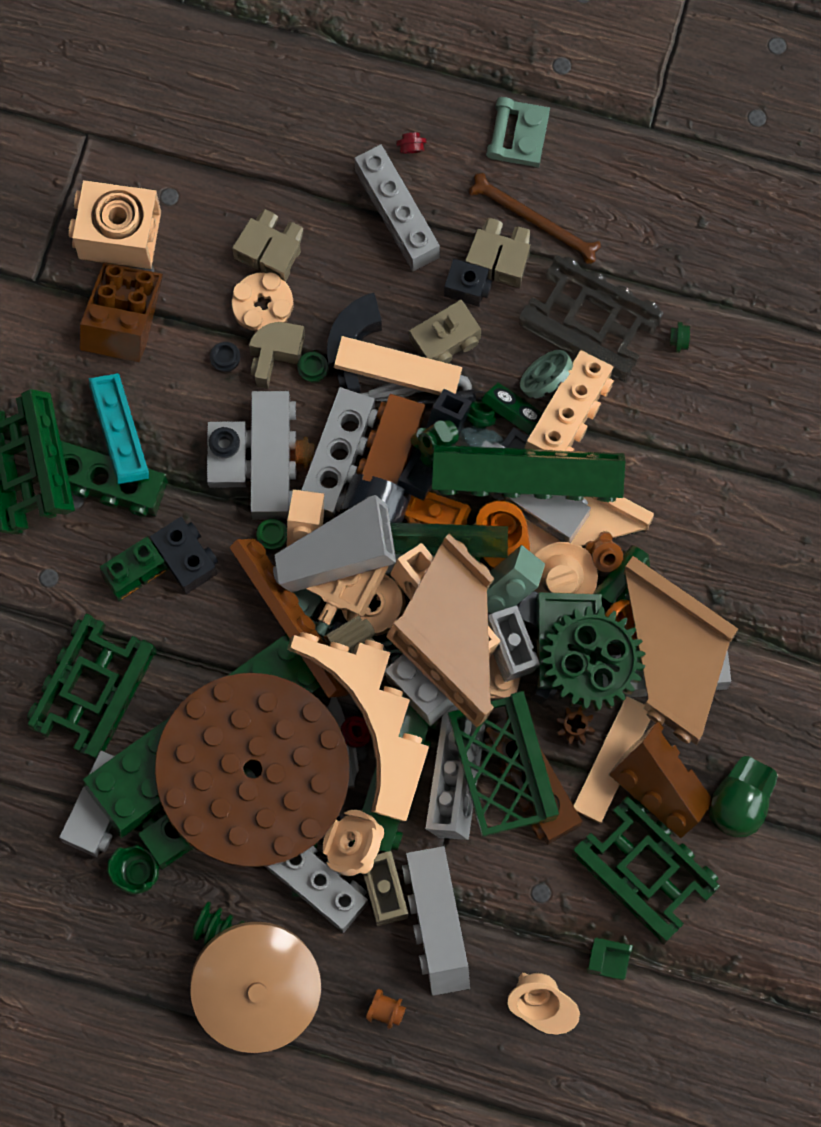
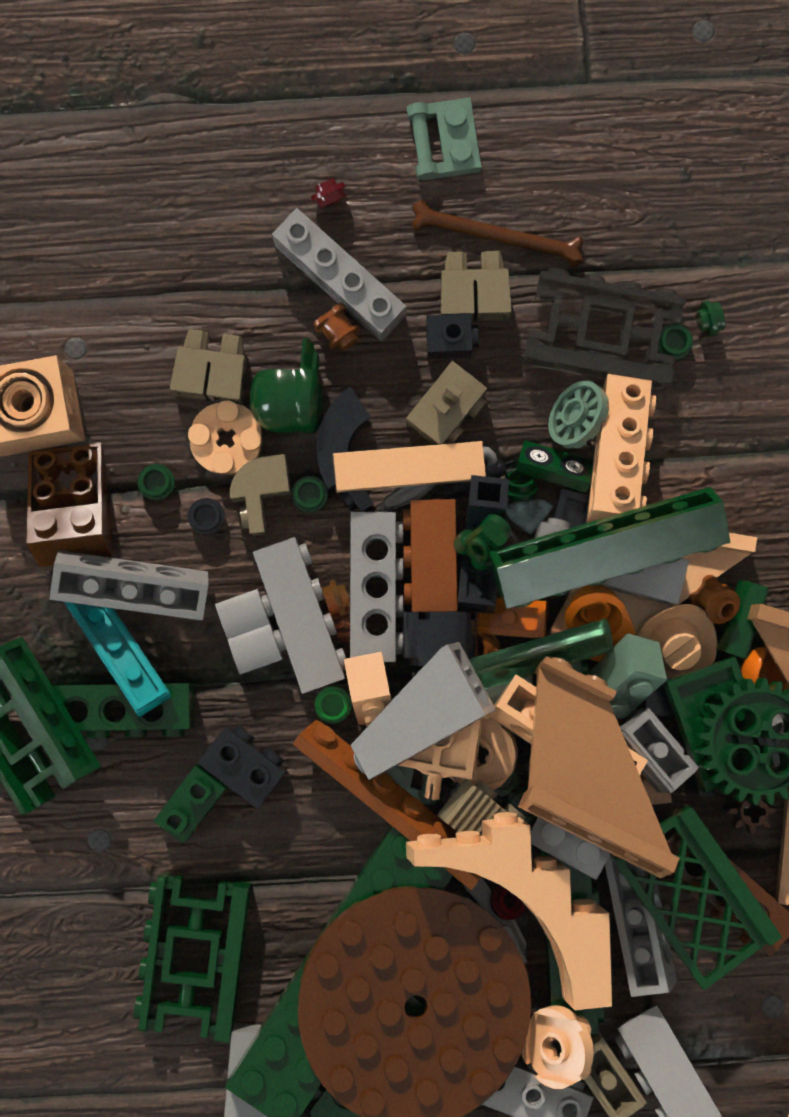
camera: 20 degrees left, 10 degrees up
black plate [209,427,240,458] -> none
none -> light grey brick [49,550,209,620]
none -> dark green plate [138,464,175,501]
none -> dark green piece [250,338,323,434]
none -> dark orange brick [313,303,360,352]
none -> dark green plate [655,324,693,361]

